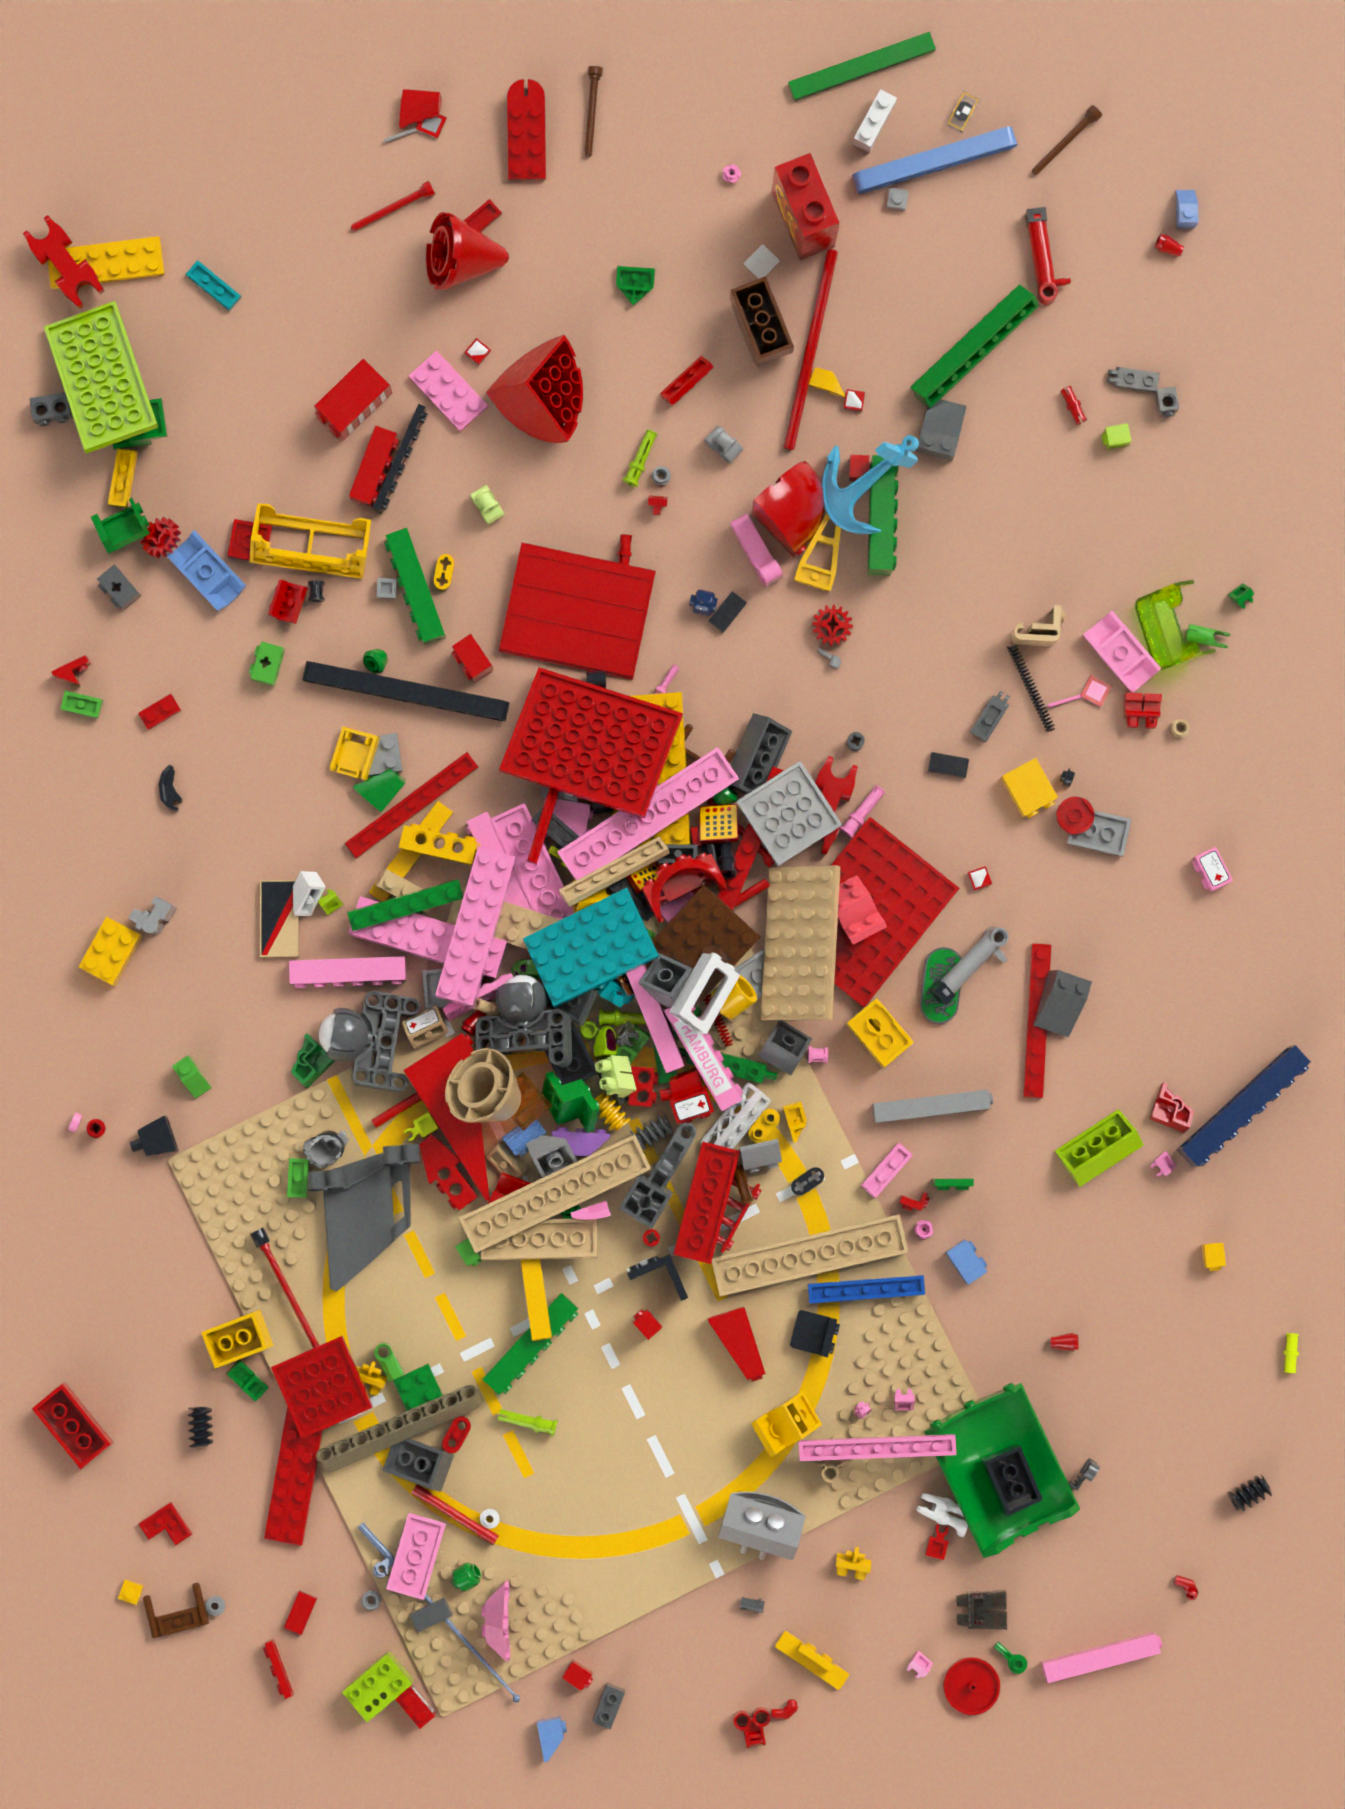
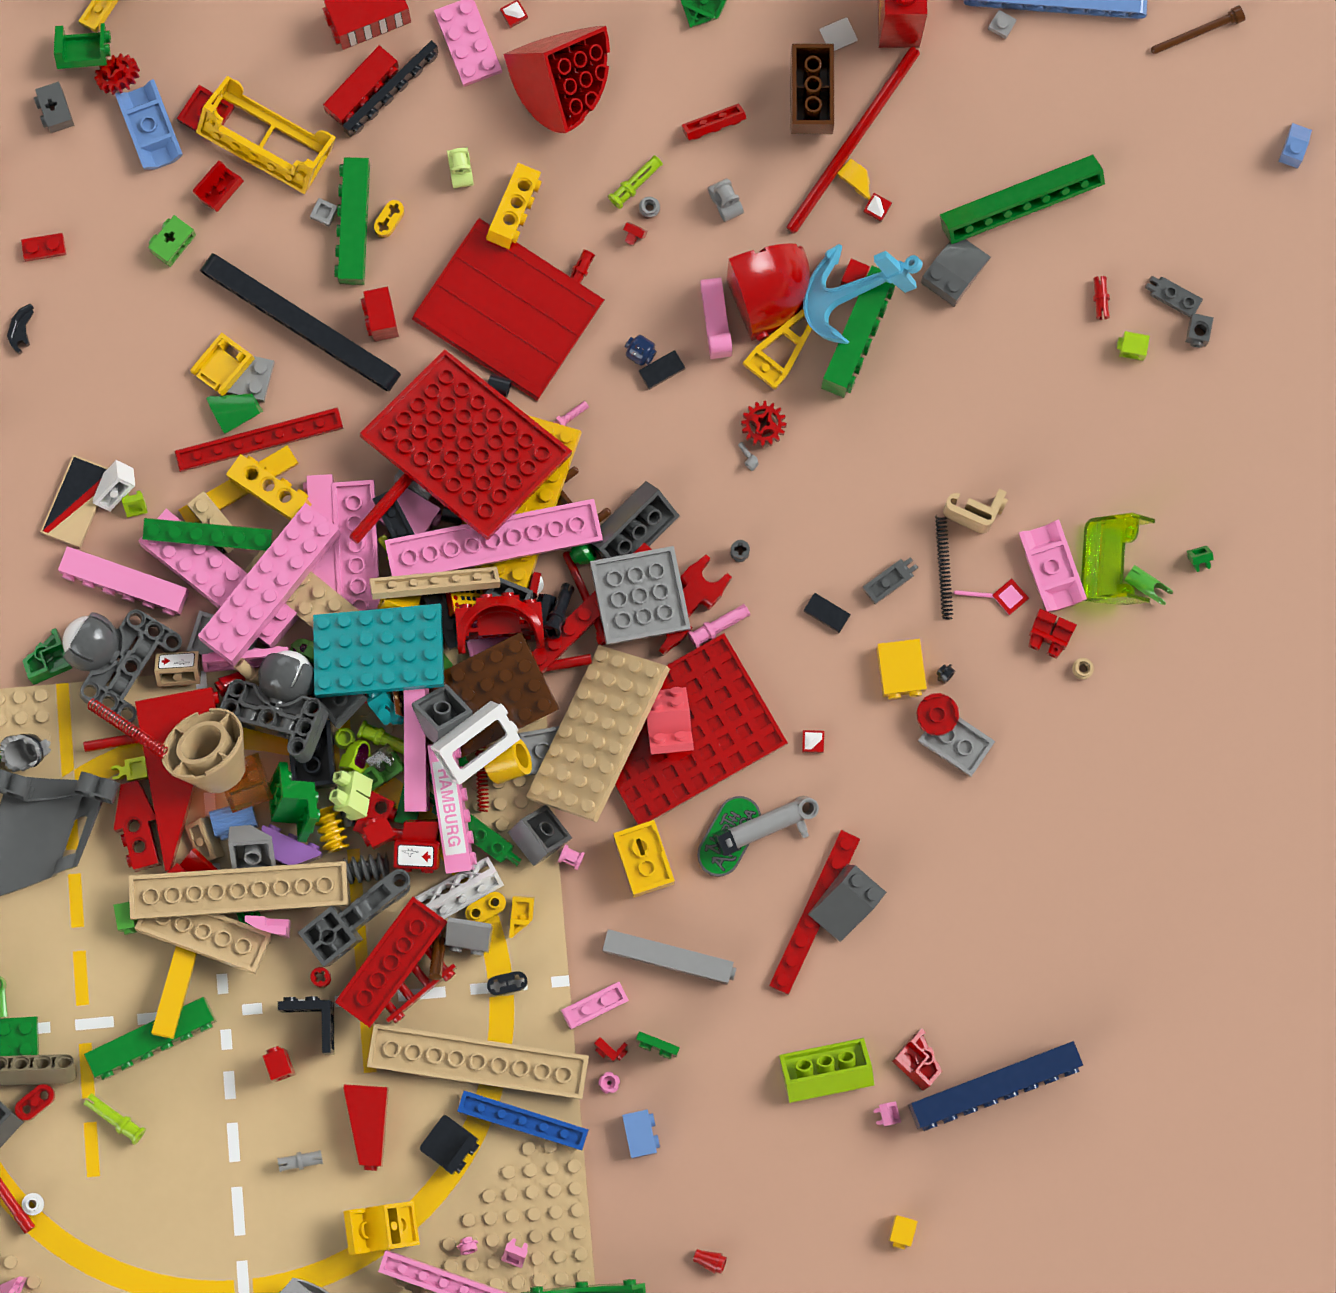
camera: 25 degrees right, 5 degrees down
black bush [308,580,325,602] -> none
green cone [363,649,388,674] -> none
yellow tile [699,804,739,844] -> none
red piece [1025,207,1071,305] -> none
red cone [1155,234,1184,257] -> none
brick [1192,847,1233,892] -> none
none -> red piece [88,698,168,759]
none -> light grey pin [277,1150,323,1172]
none -> red brick [361,816,397,850]
none -> yellow brick [486,163,542,249]

